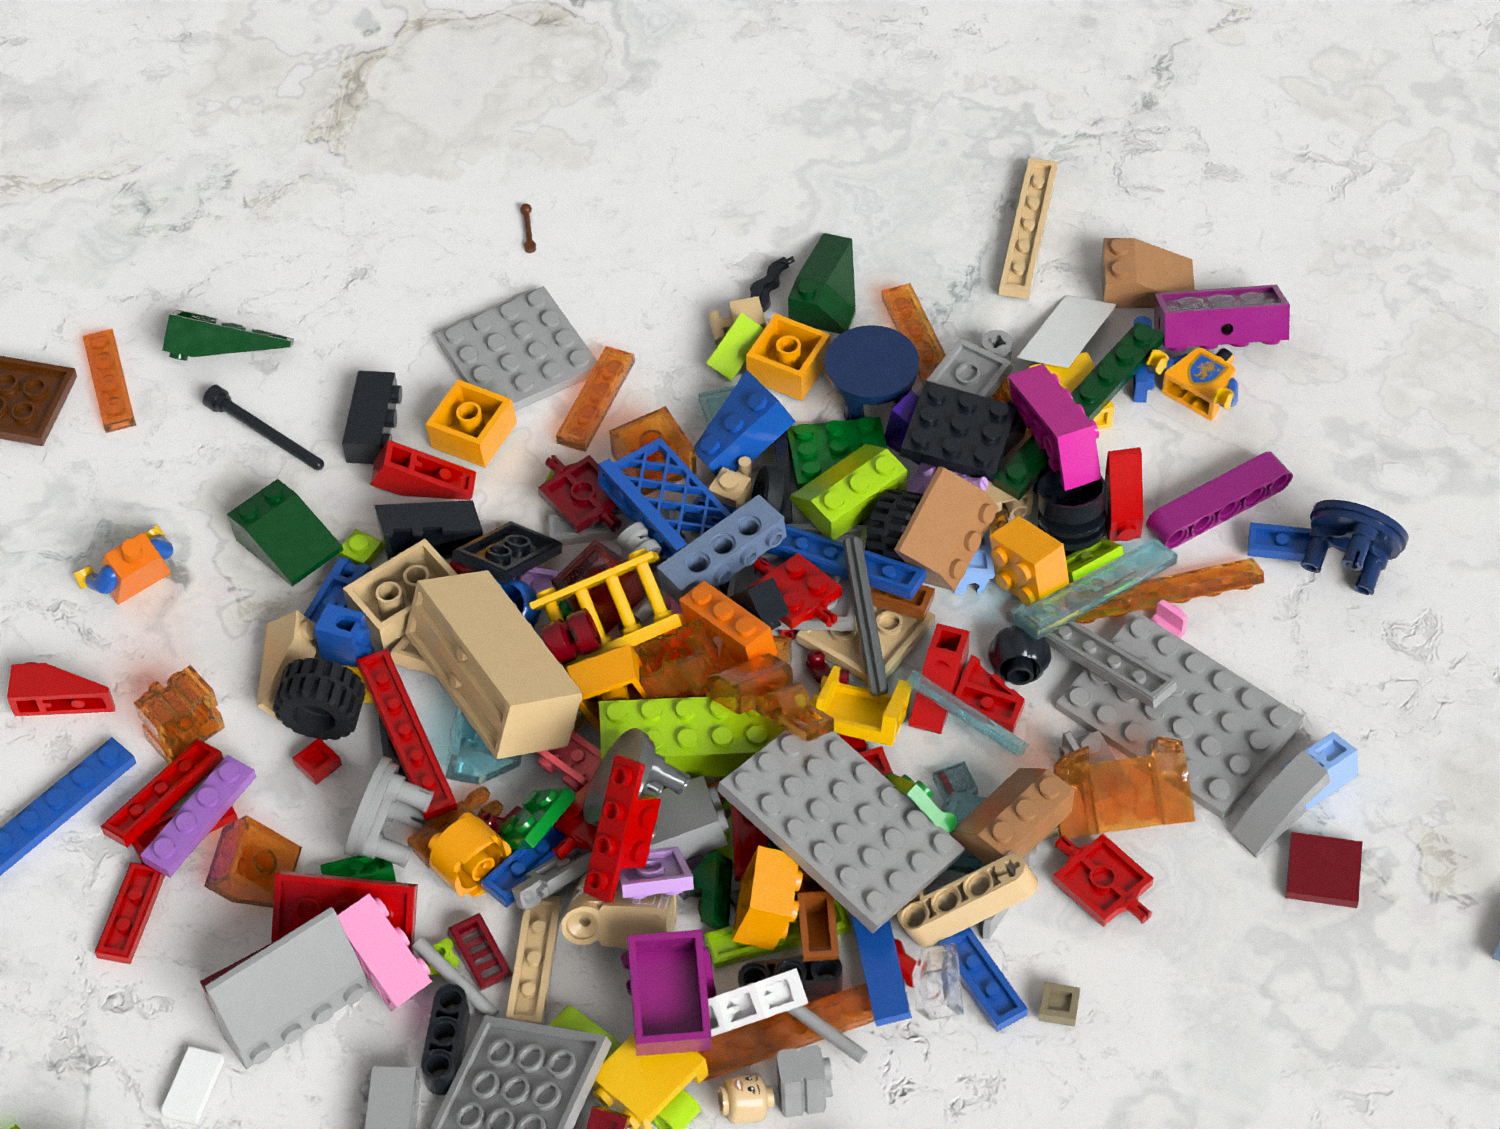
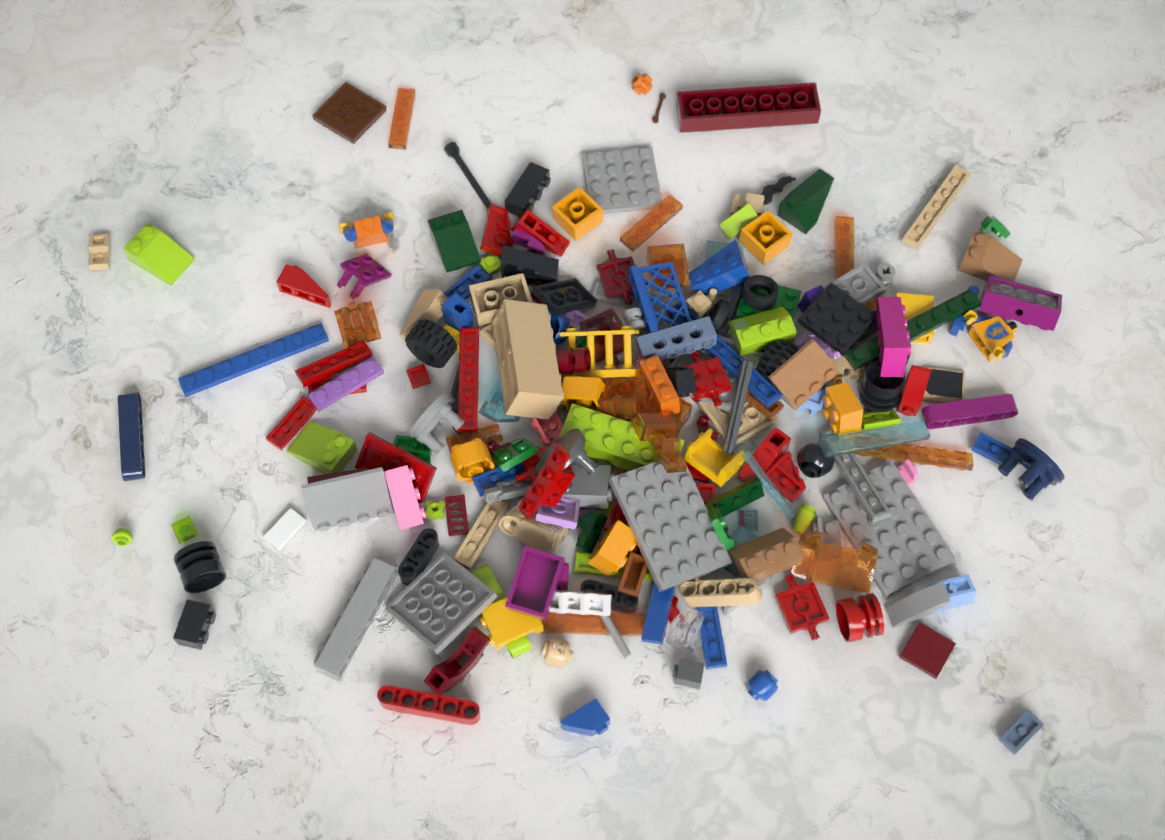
camera: 20 degrees right, 10 degrees up
dark green wedge [162,309,294,361] -> none
clear orange slope [204,815,302,908] -> none
light grey bar [412,937,499,1016] -> none
light grey brick [776,1045,833,1118] -> none
dark blue piece [824,325,919,420] -> none
white sticker [1017,295,1116,368] -> none
dark tan plate [1039,982,1080,1027] -> none
none -> lime slope [287,421,358,474]
none -> magenta plate [337,254,392,299]
none -> red wing [480,204,514,257]
none -> magenta slope [513,228,546,256]
none -> orange gear [631,73,653,95]
none -> dark grey brick [672,658,705,690]
none -> dark red brick [676,82,821,133]
none -> dark green plate [705,477,765,517]
none -> black tyre [741,275,779,310]
none -> blue head [747,669,778,701]
none -> lime cone [792,504,817,535]
none -> red wheel [836,593,885,642]
none -> black tile [923,366,966,403]
none -> green bracket [980,215,1011,239]

